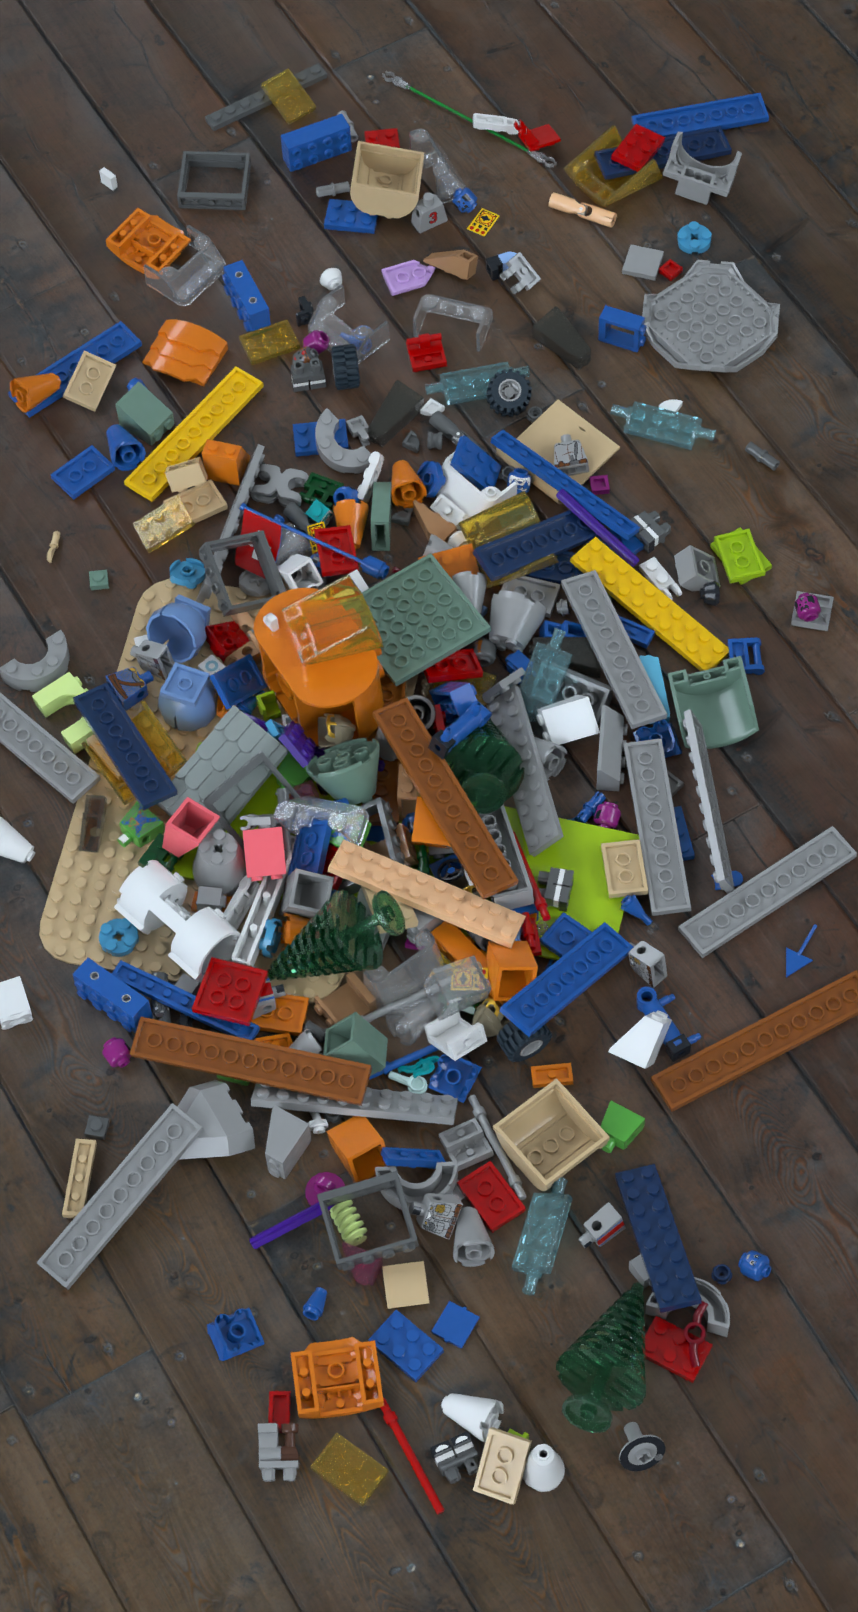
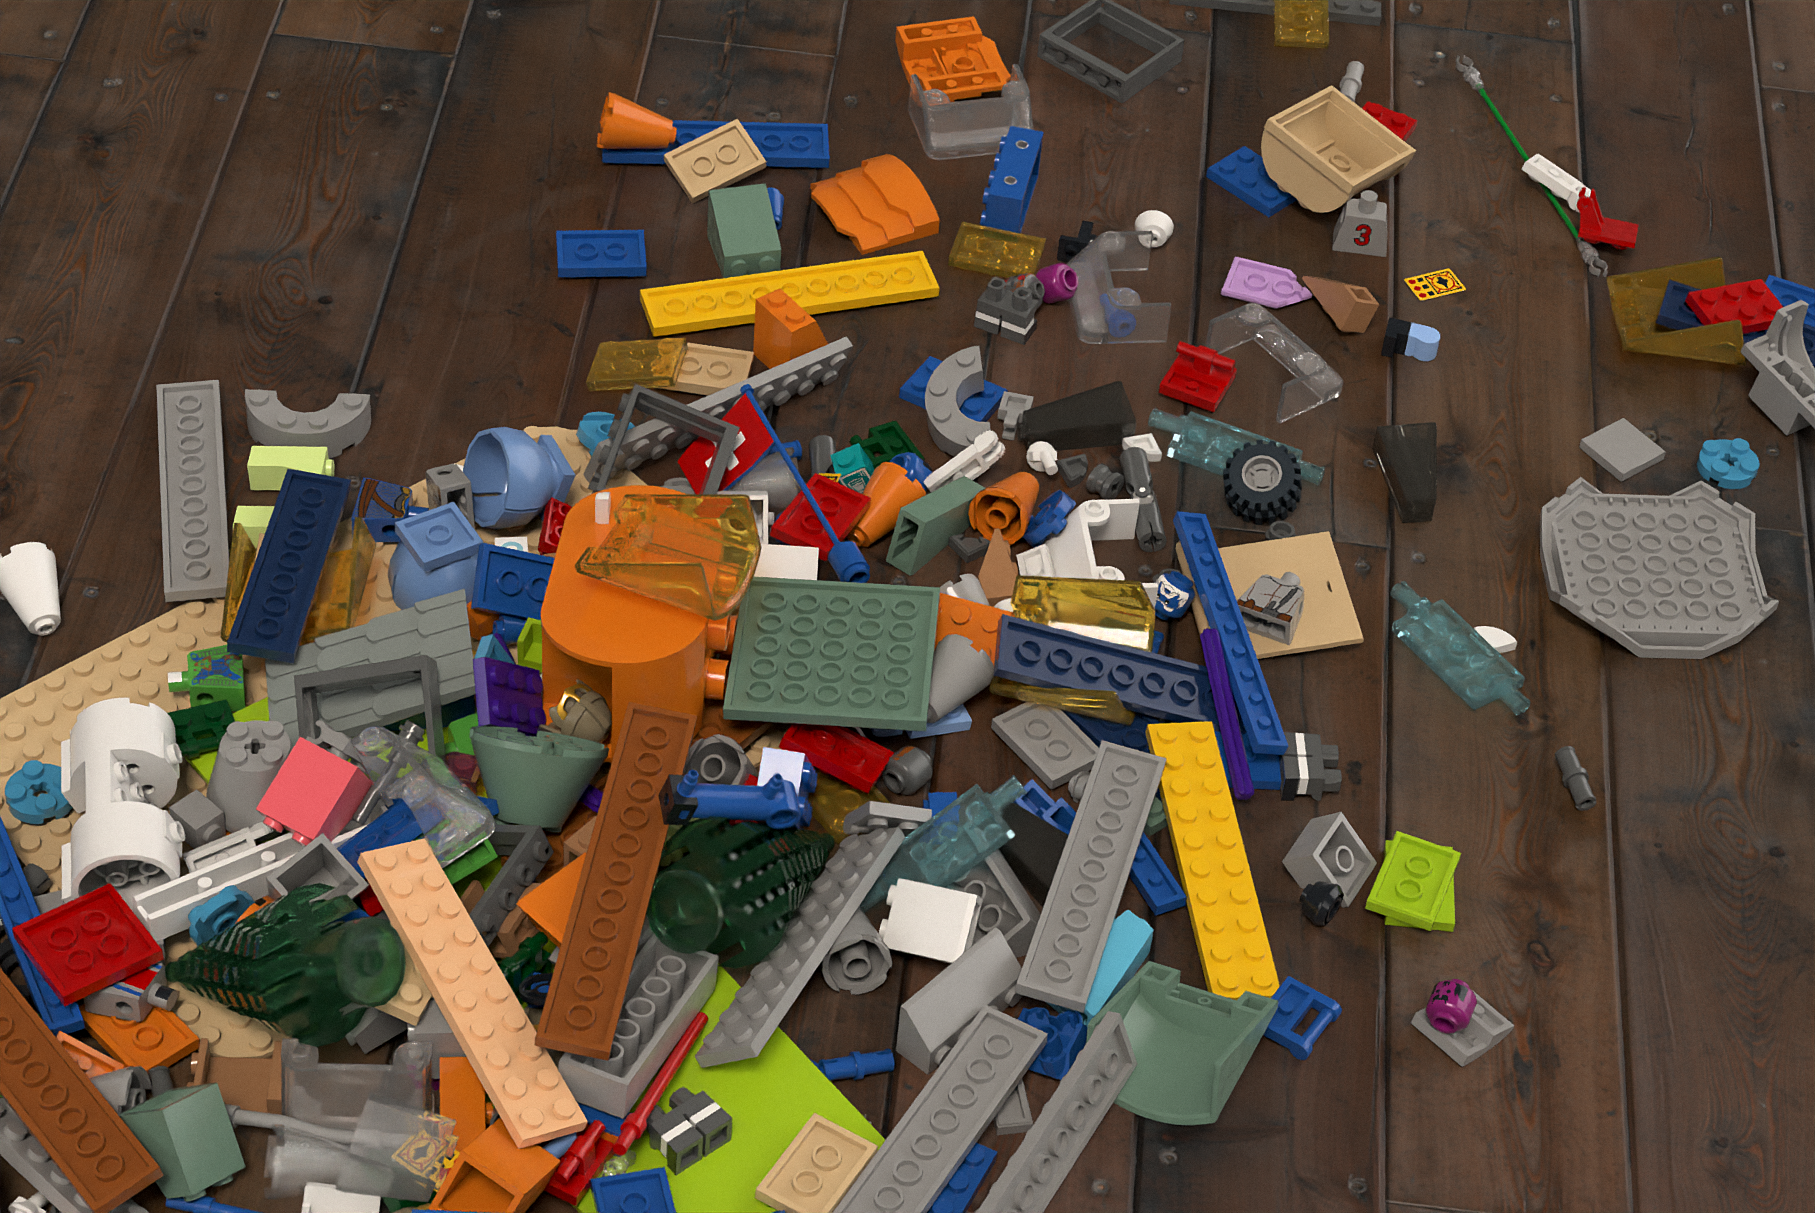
camera: 30 degrees right, 15 degrees down
tan piece [47,531,60,563] -> none
clear smoke slope [79,795,107,853] -> none
sand green plate [89,569,109,591] -> none
blue cone [106,424,146,471] -> none
coral slope [162,797,220,858] -> none
tan brick [165,457,208,493] -> none
light grey piece [250,464,309,507] -> none
blue brick [281,114,352,172] -> none
light grey axle [316,181,350,197] -> none
black wheel [331,344,360,390] -> none
clear windscreen [409,128,466,204] -> none
blue plate [450,435,502,491] -> none
blue head [452,187,477,213] -> none
light grey cone [489,590,547,653] -> none
light grey plate [499,252,541,294] -> none
light nougat piece [549,192,617,228] -> none
magenta tile [589,475,610,495] -> none
magenta head [593,801,621,829] -> none
blue window [598,305,647,352] -> none
white hinge [639,557,682,600] -> none
red tile [659,259,683,281] -> none
none -> white plate [1026,441,1058,475]

